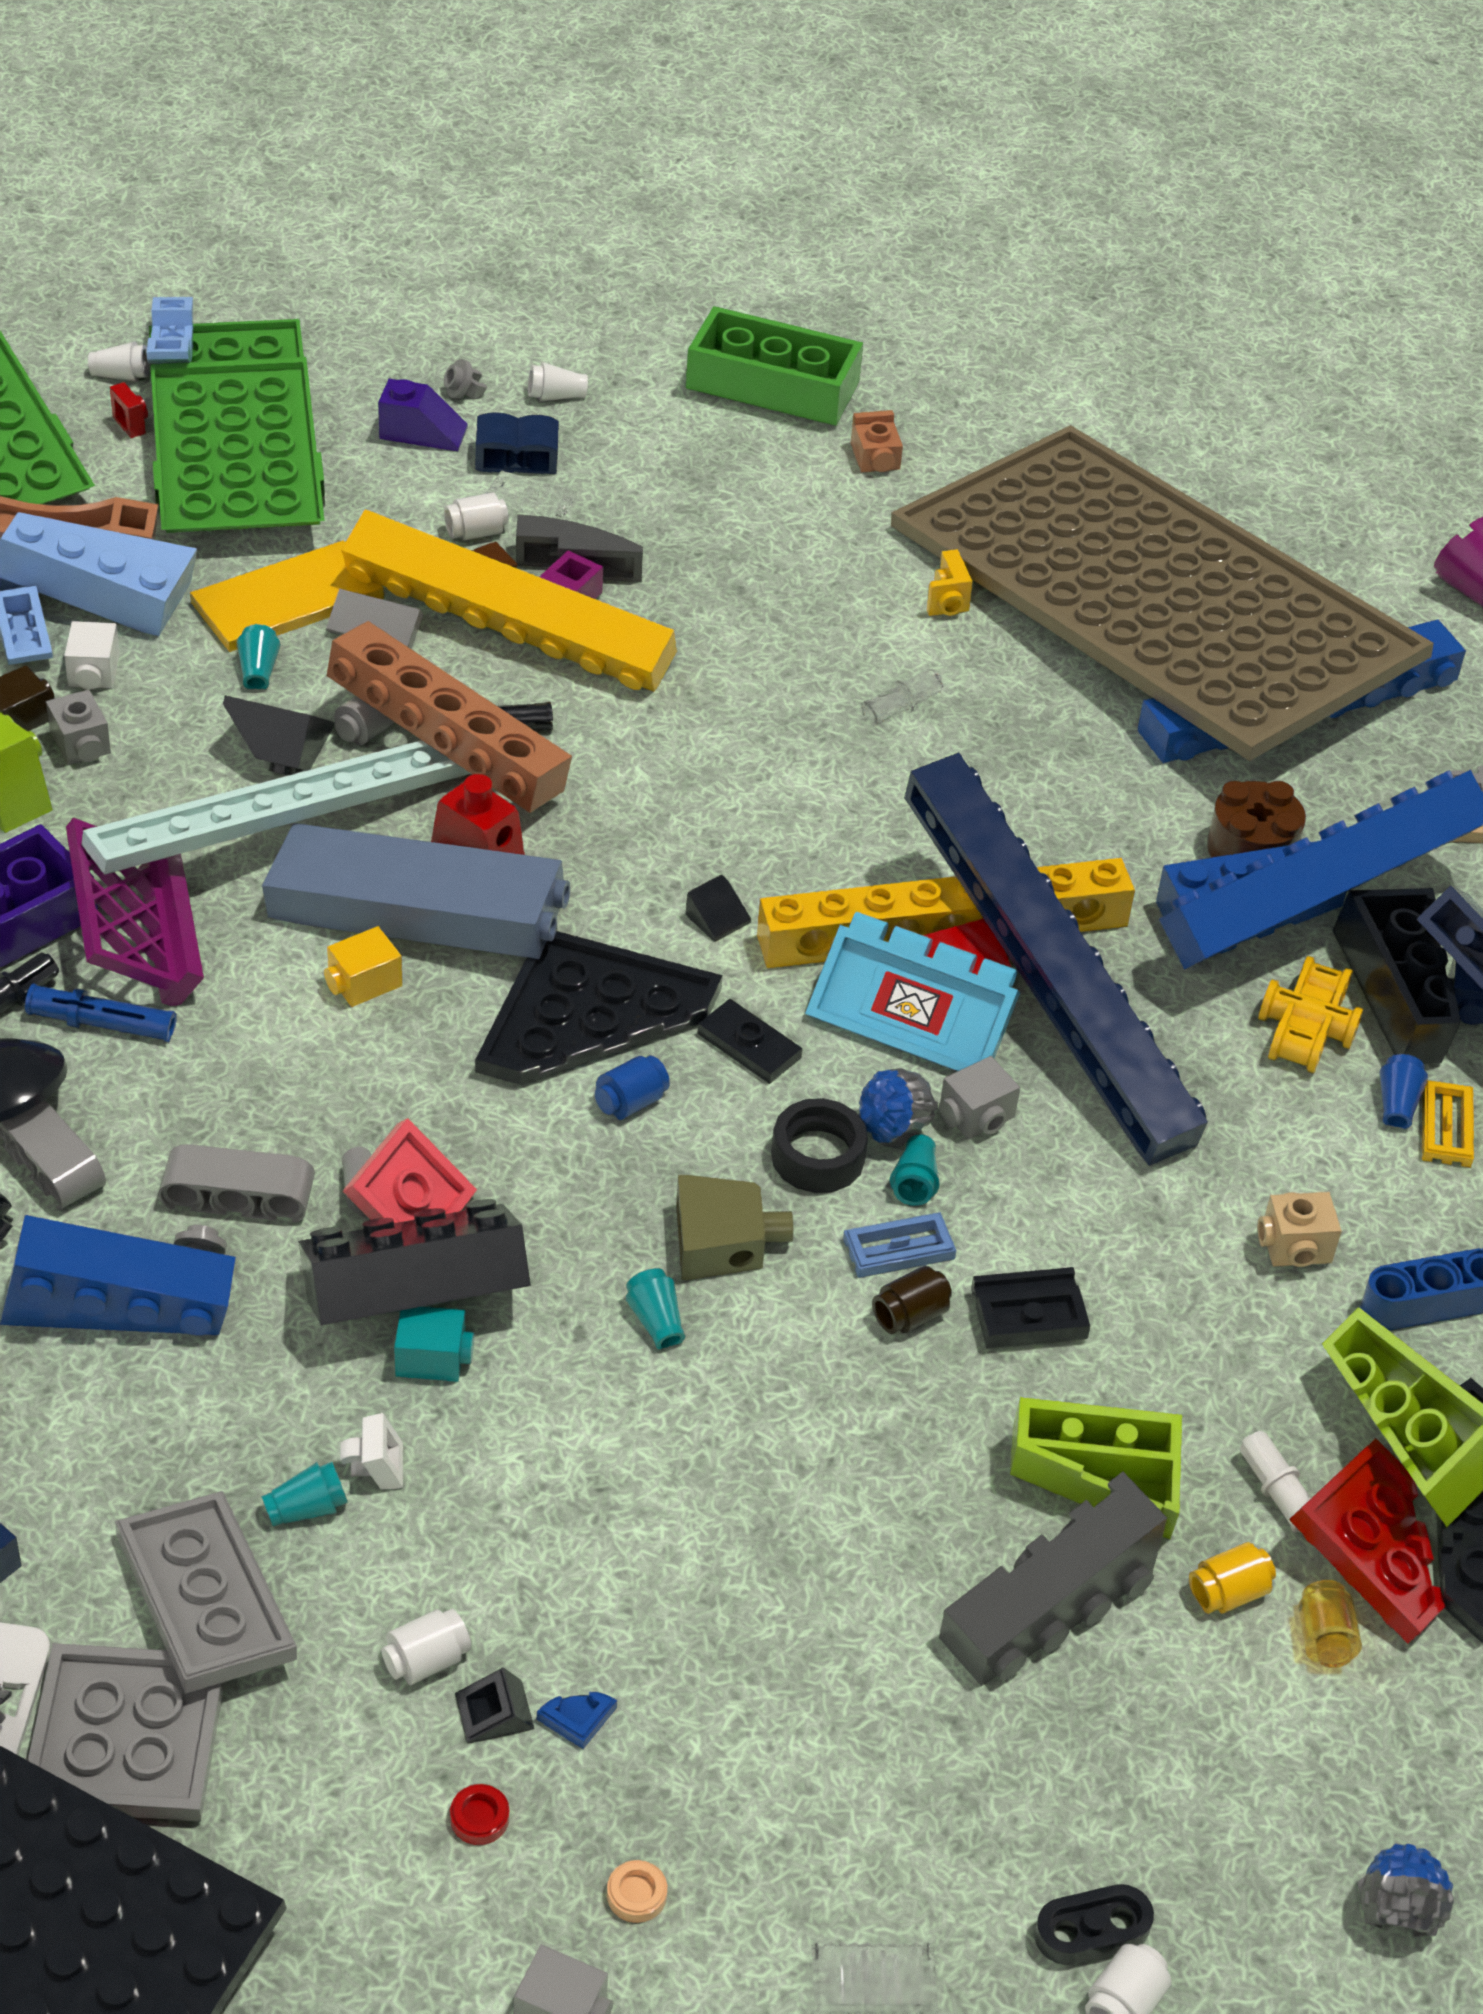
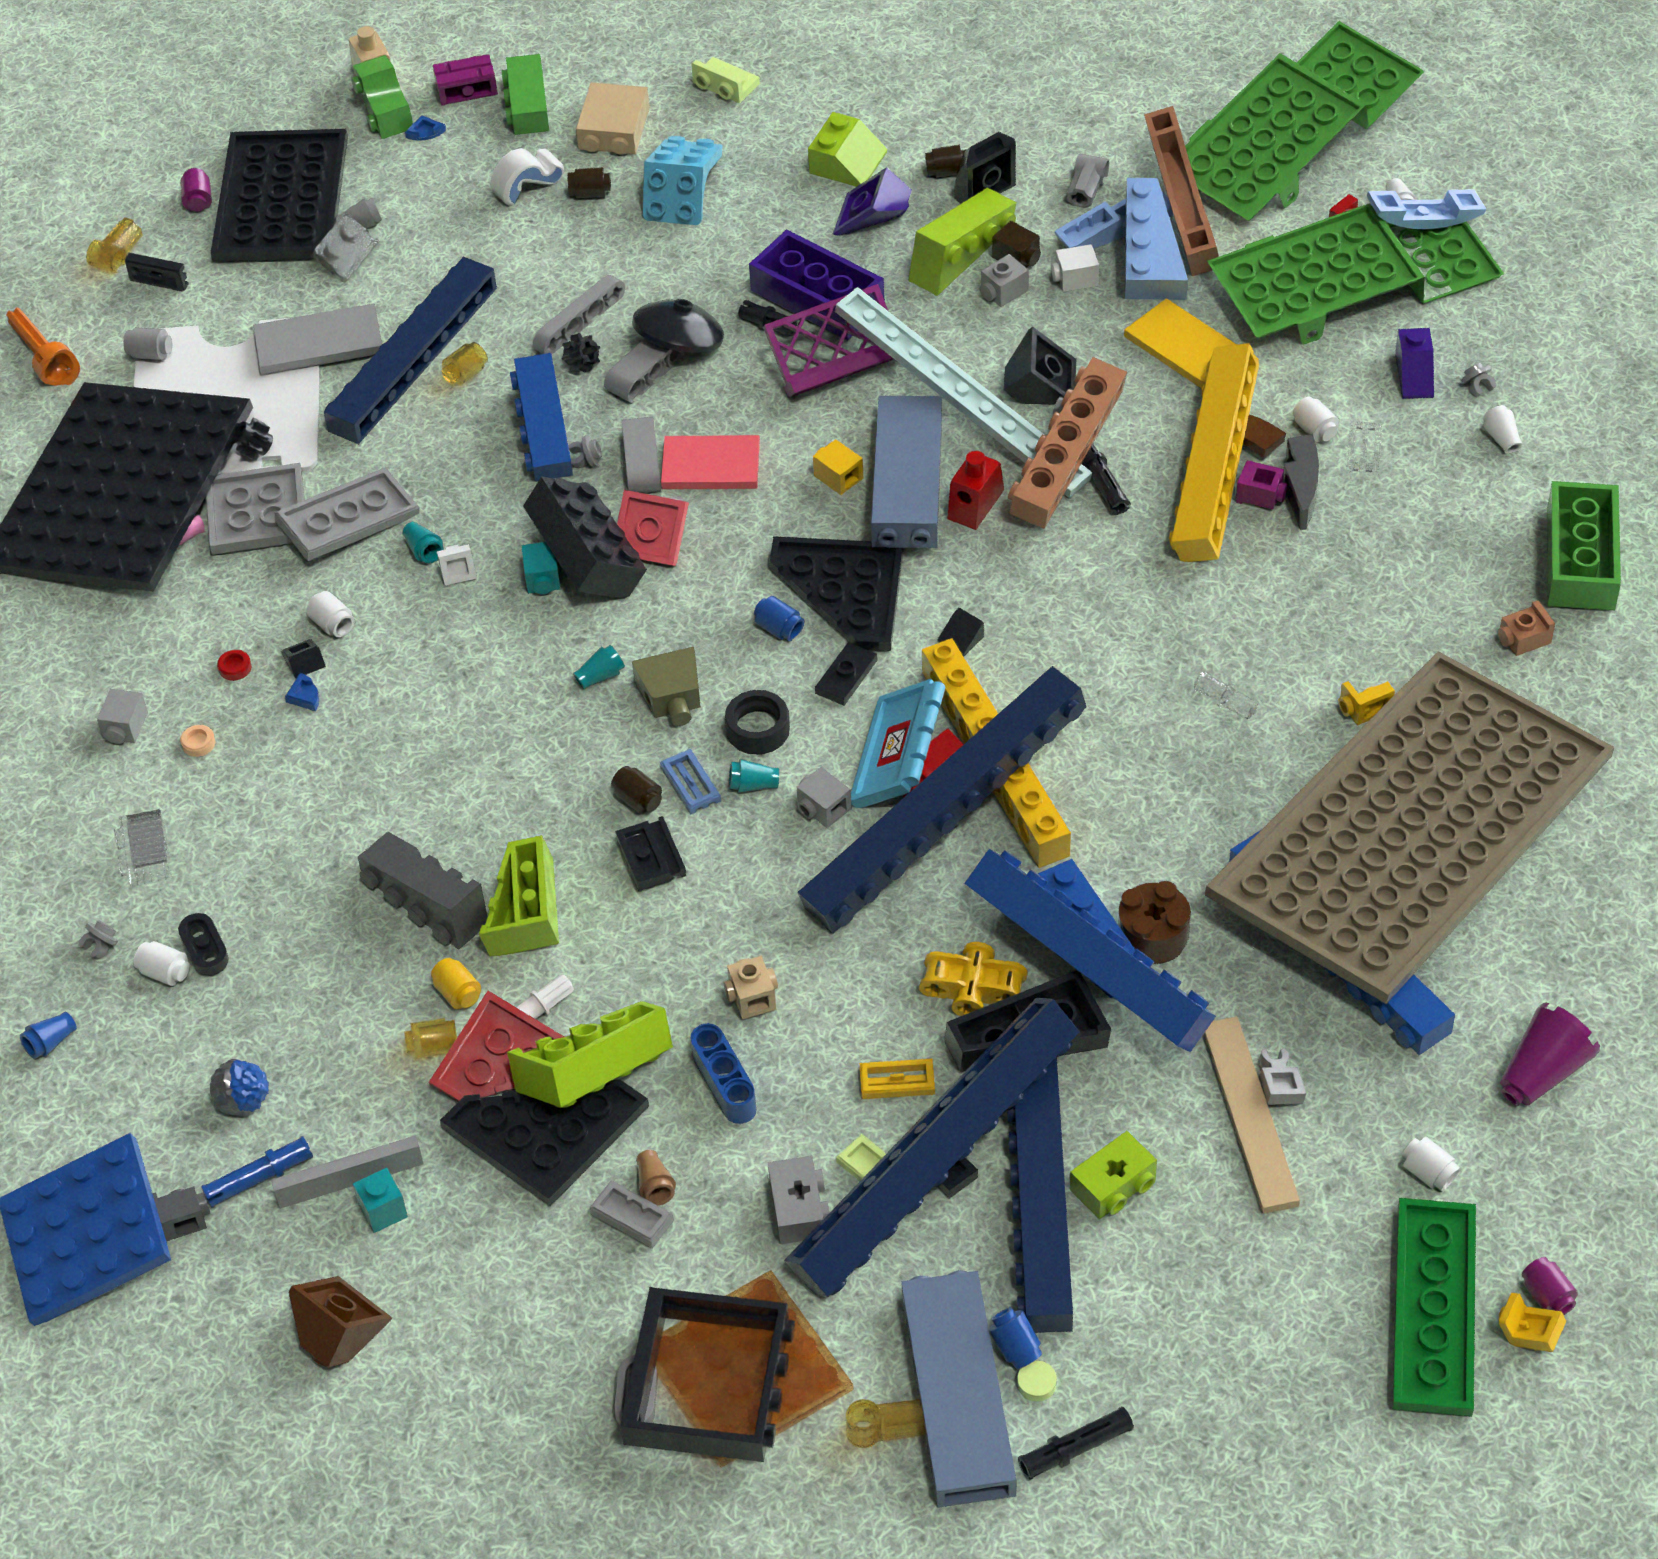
camera: 85 degrees right, 5 degrees up
blue pin [25,984,177,1042] -> none
teal cone [237,624,281,689] -> none
light grey tile [326,589,423,649] -> none
dark blue brick [475,412,559,474] -> none
blue piece [858,1068,938,1148] -> none
blue cone [1379,1054,1428,1129] -> none
none -> coral tile [661,435,760,489]

